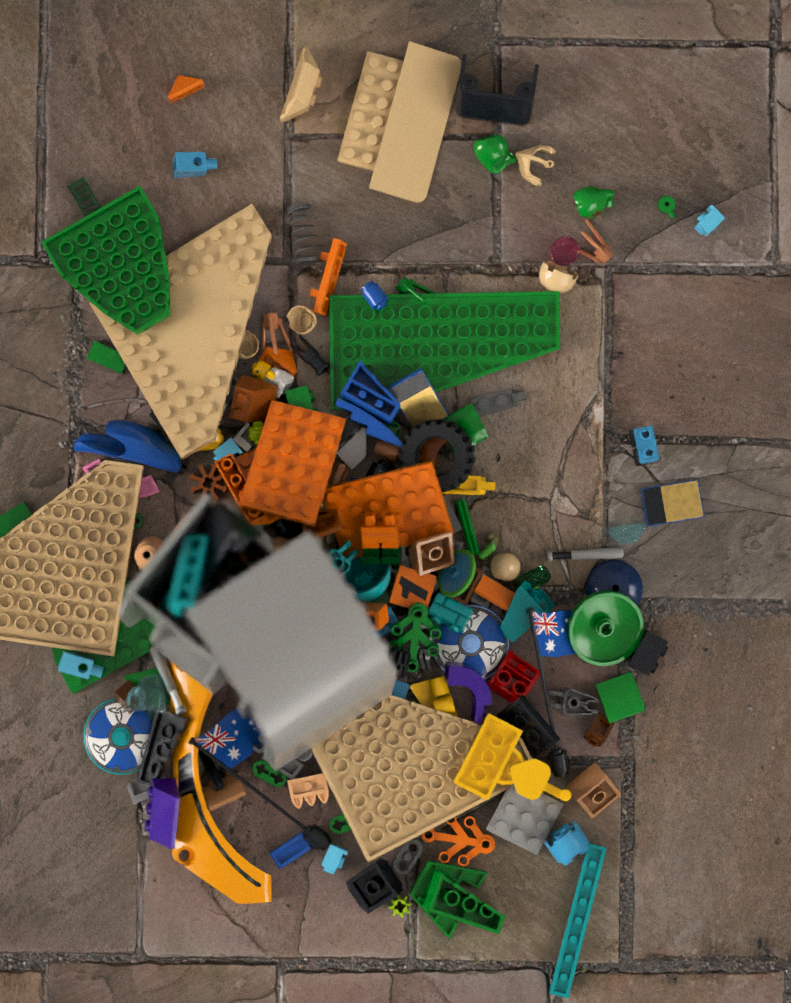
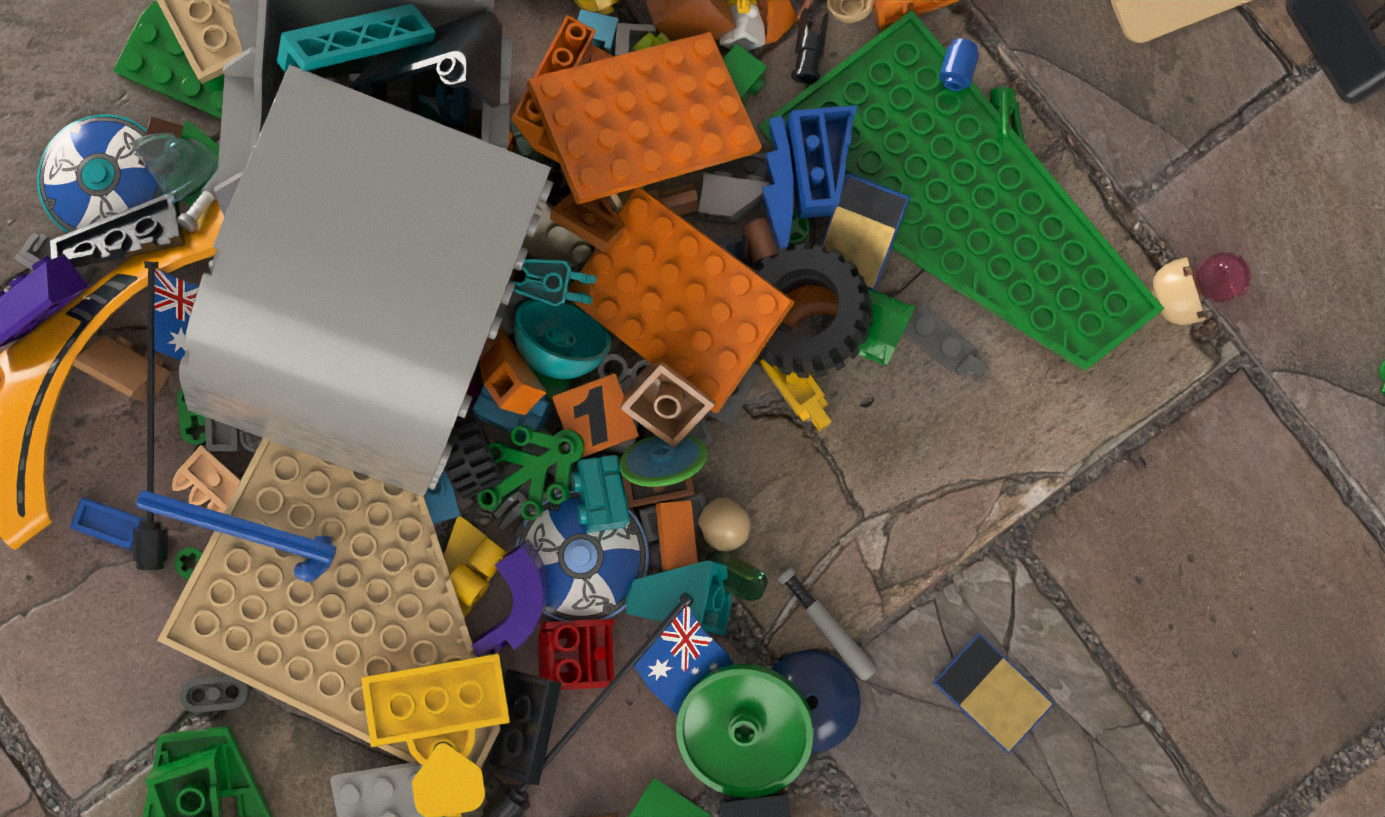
camera: 50 degrees right, 5 degrees down
medium azure torso [58,650,104,679] -> none
dark orange gear [189,464,228,502] -> none
black axle [198,749,224,791] -> none
medium azure brick [321,842,349,874] -> none
black slope [346,858,403,914] -> none
orange hips [361,512,402,564] -> none
lime gear [388,894,412,918] -> none
orange plant [421,816,495,866] -> none
green axle [456,499,479,555] -> none
green piece [474,134,516,174] -> none
arm [478,532,499,560] -> none
tan helmet [516,145,556,186] -> none
dark grey hinge [545,687,600,715] -> none
green piece [573,186,615,219] -> none
nougat plant [573,219,614,265] -> none
clear light blue tile [607,522,645,544] -> none
dark azure hips [629,425,659,467] -> none
none -> blue axle [136,491,337,564]
none -> blue arm [294,536,332,582]

